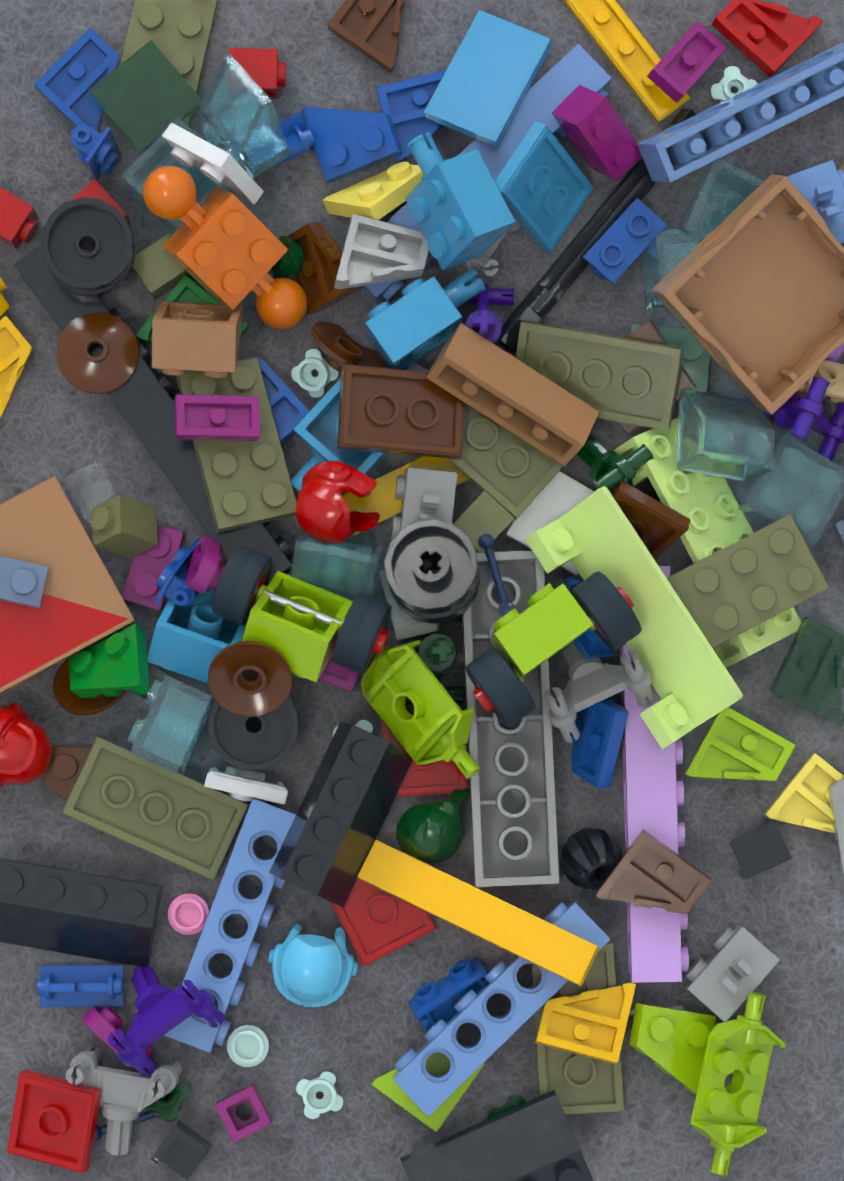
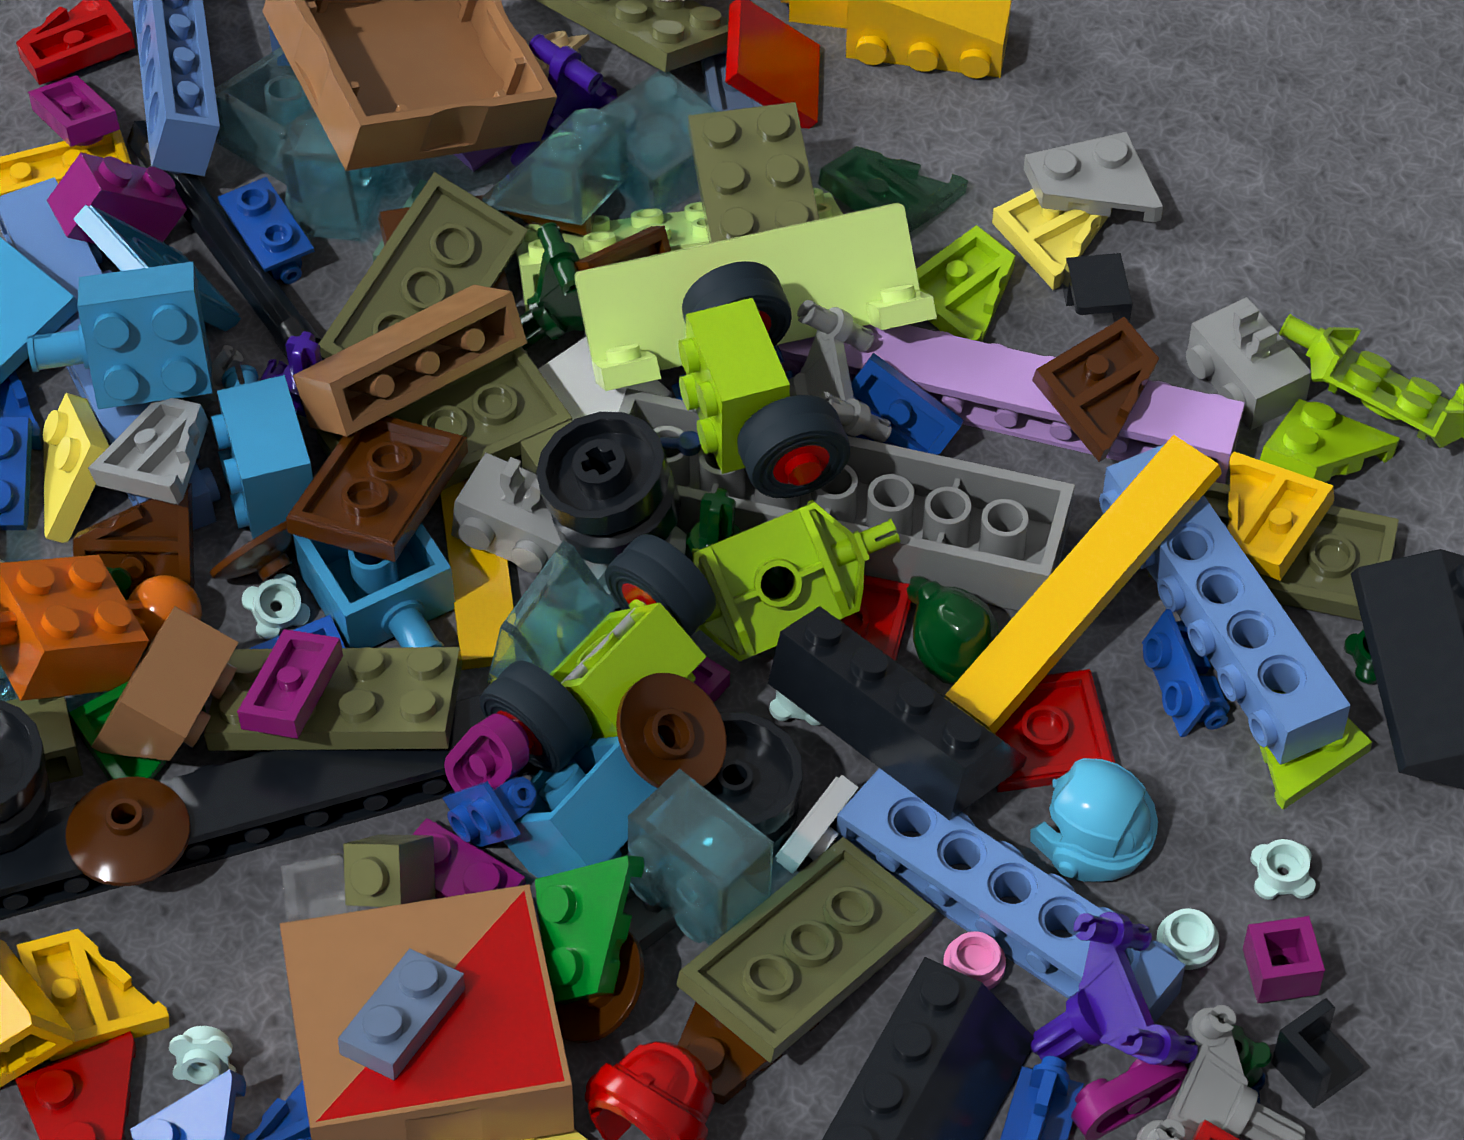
camera: 65 degrees left, 30 degrees down
red helmet [295,461,380,544] -> none
black piece [560,827,622,890] -> none
light aqua plate [710,66,758,102] -> none

